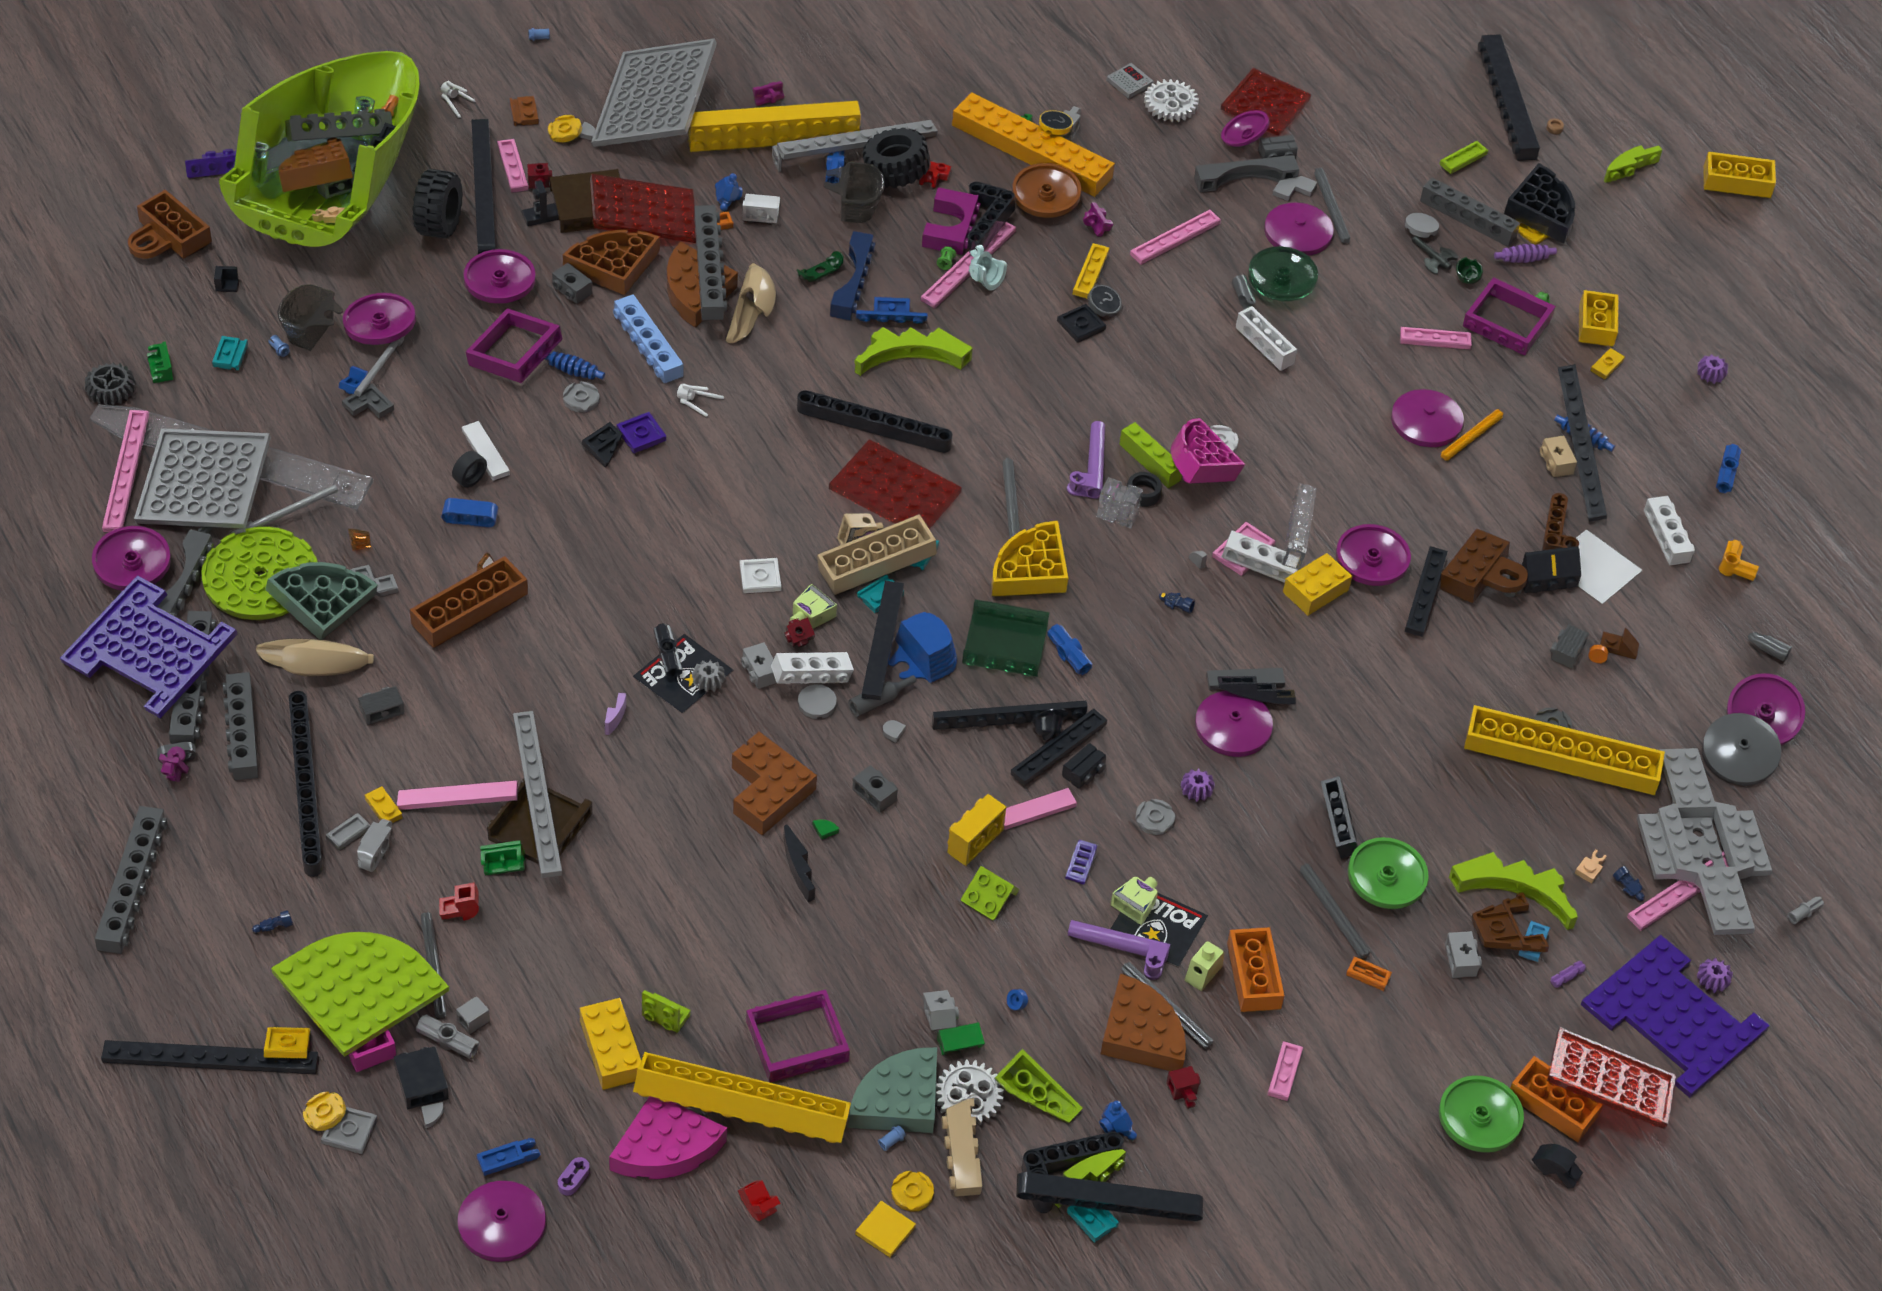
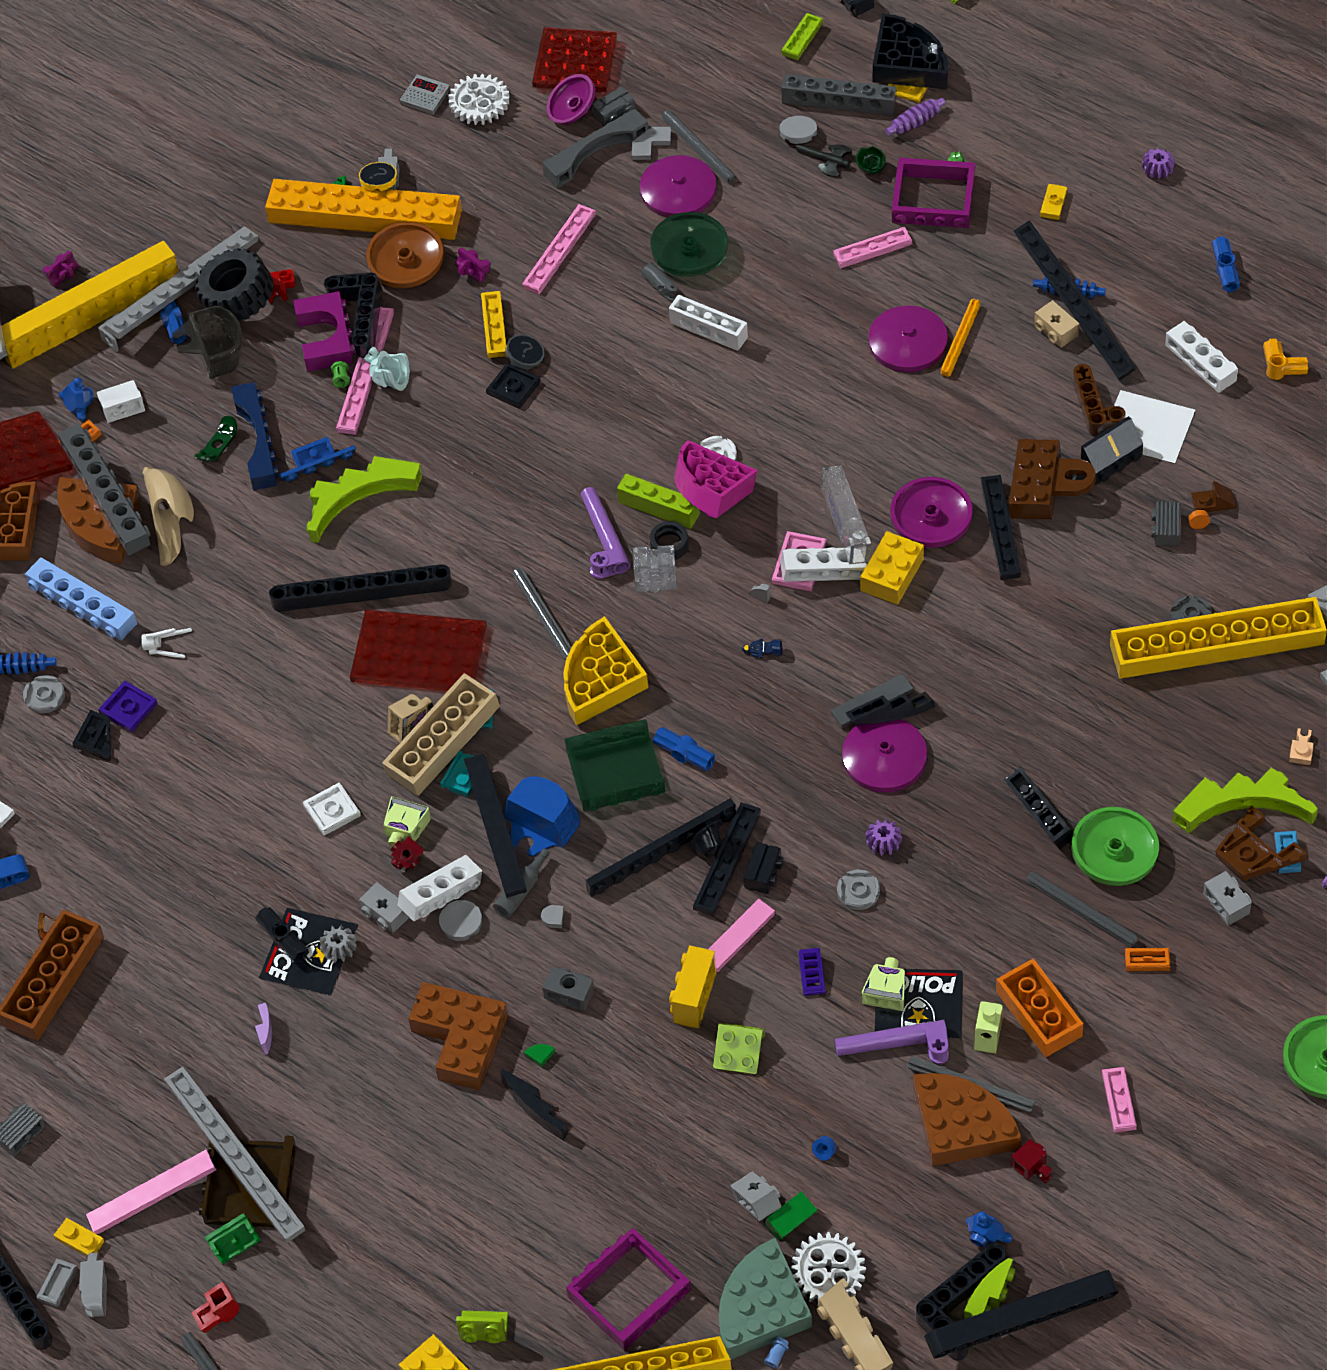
camera: 15 degrees left, 5 degrees up
lime wedge [994,1049,1083,1123] -> none
teal plate [1067,1206,1119,1243] -> none
yellow brick [1579,290,1618,347] -> none

